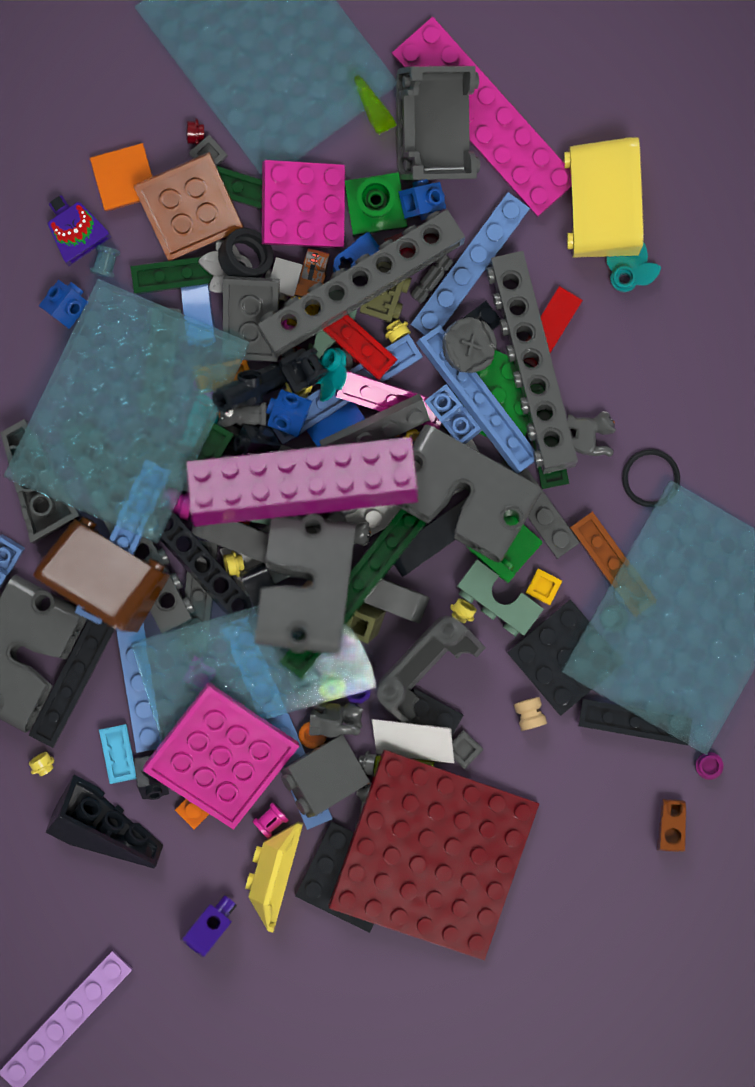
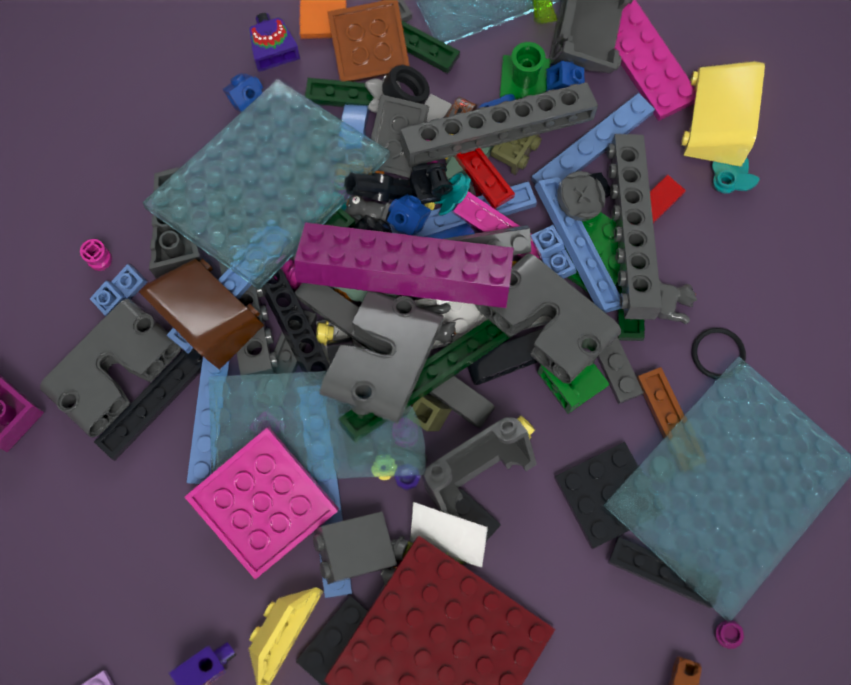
camera: 15 degrees right, 15 degrees down
light yellow plate [28,752,55,776] -> none
black wedge [45,775,163,869] -> none
clear light blue bush [90,245,121,279] -> none
medium azure plate [99,724,136,784] -> none
black bracket [134,755,169,800] -> none
orange plate [175,799,209,829] -> none
dark pink bush [253,802,289,839] -> none
dark pink plate [261,160,345,248] -> none
orange tile [299,721,326,749] -> none
dark grey animal [309,699,363,737] -> none
light yellow plate [385,320,411,344] -> none
dark grey axle [411,255,453,303] -> none
dark grey tile [452,730,484,769] -> none
sand green arch [457,560,544,637] -> none
tan wheel [513,697,547,731] -> none
yellow tile [525,569,562,606] -> none

